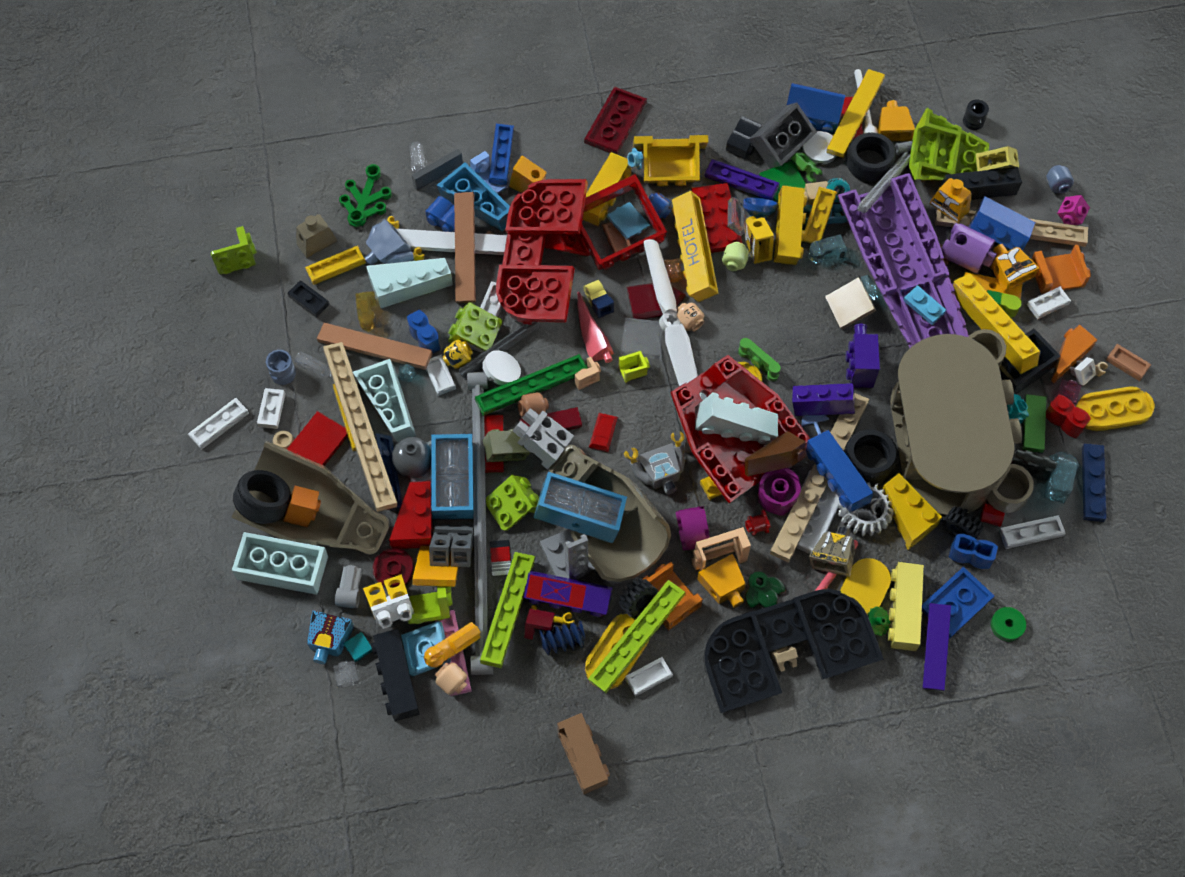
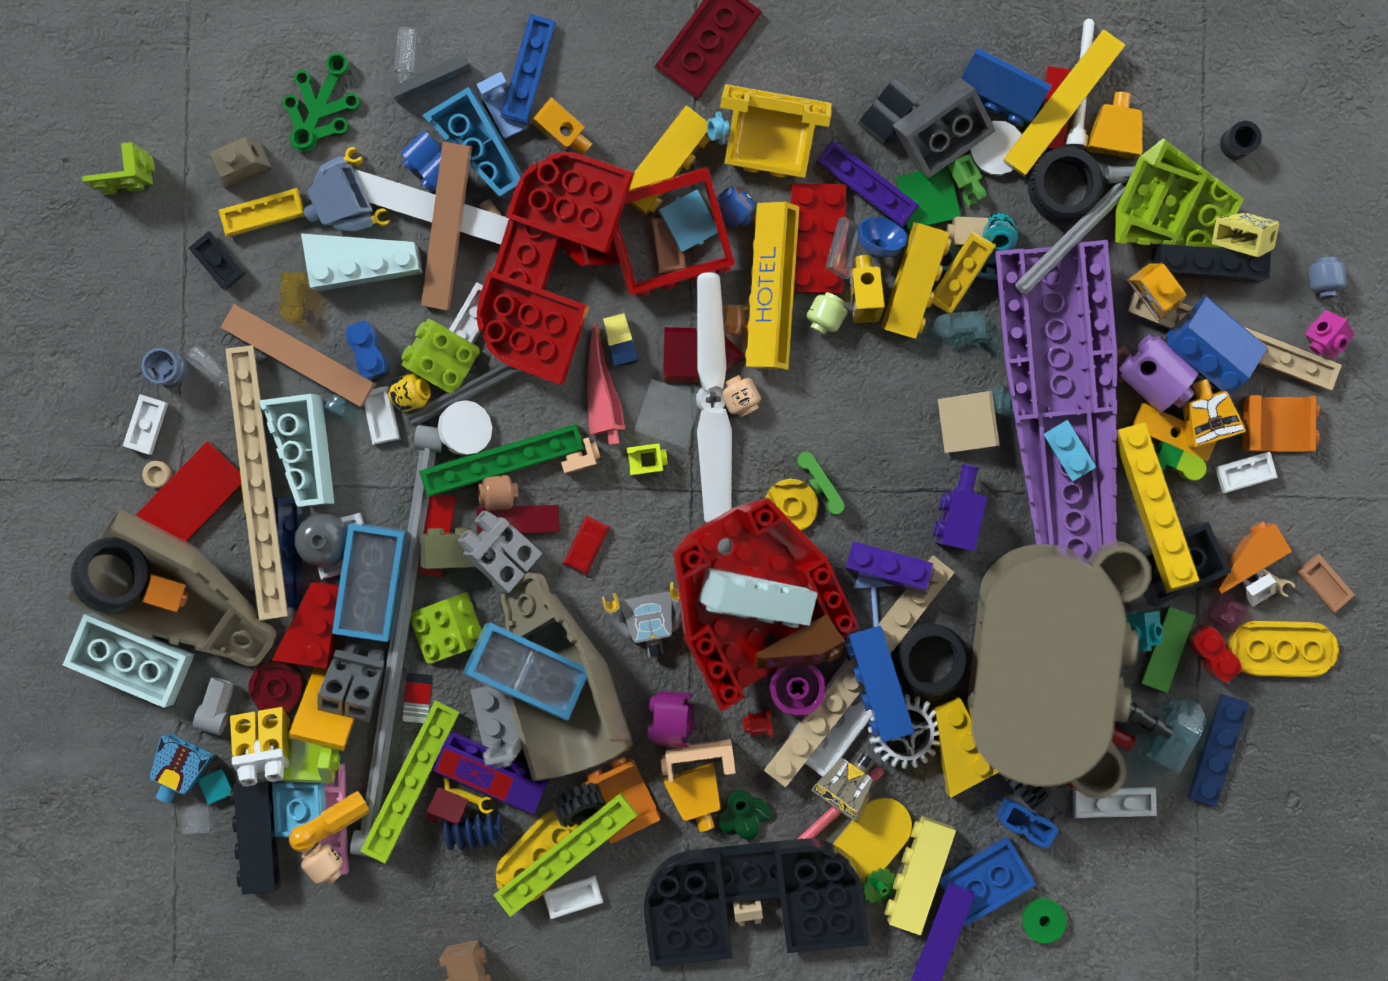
camera: 15 degrees right, 25 degrees up
white tile [188,398,249,450] -> none

